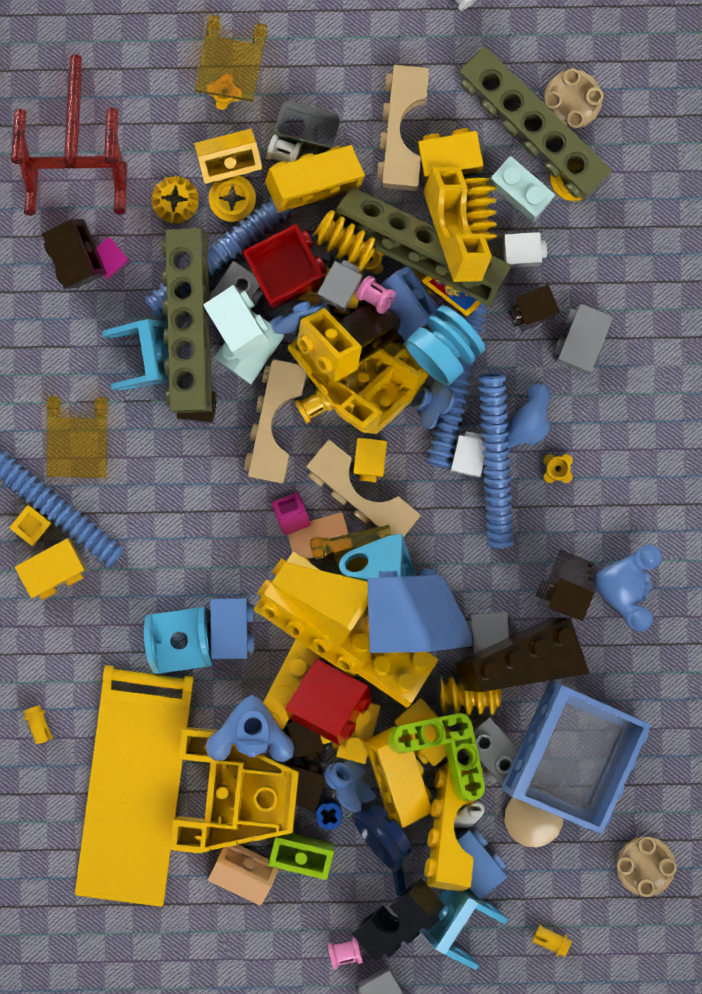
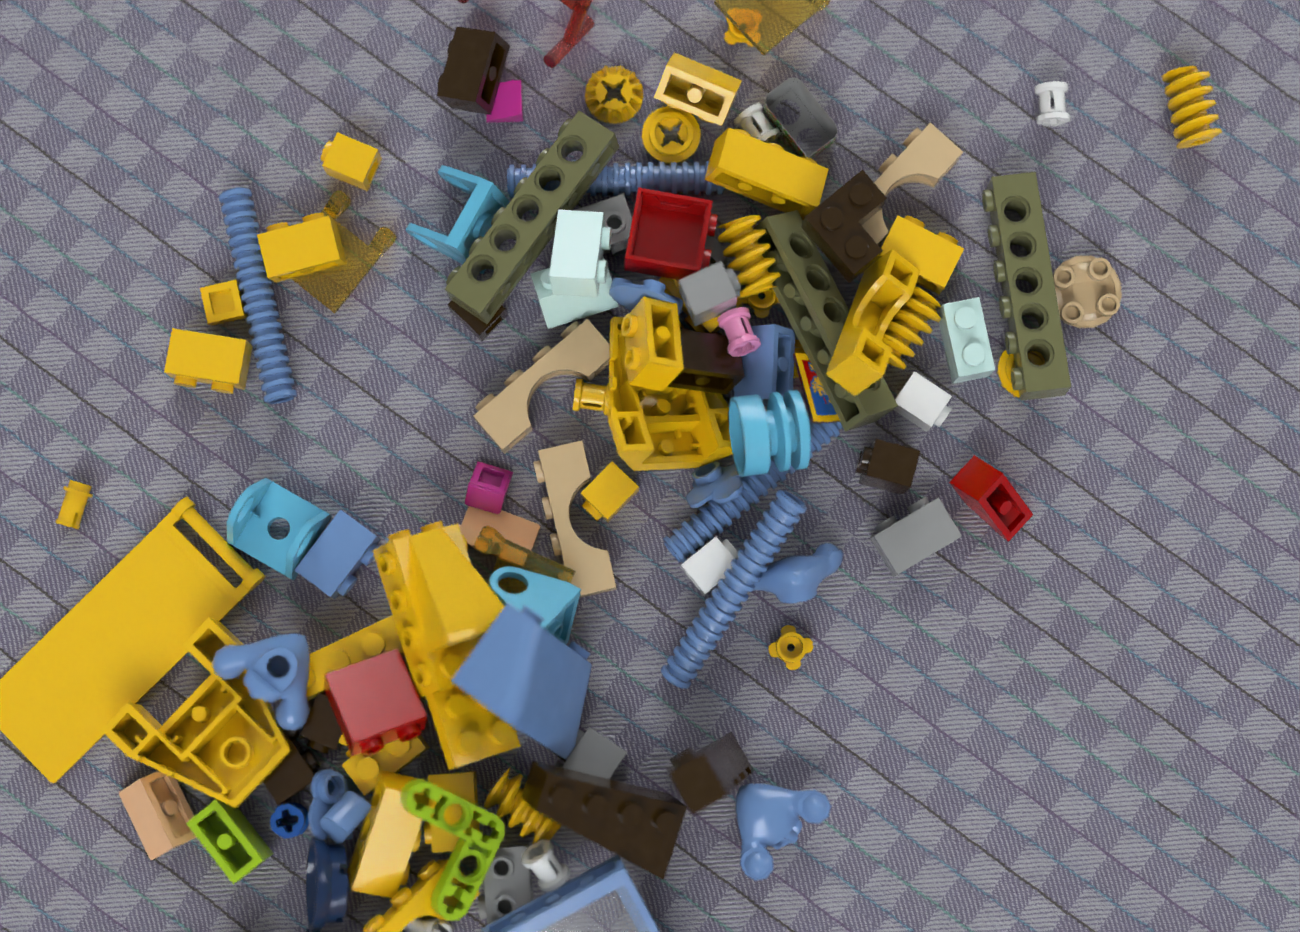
camera: 35 degrees right, 5 degrees down
none -> yellow brick [257,213,347,283]
none -> medium blue brick [320,791,372,844]
none -> yellow brick [321,132,382,191]
none -> white bush [522,840,570,892]
none -> dark brown brick [801,169,887,284]
none -> red slope [949,455,1033,542]

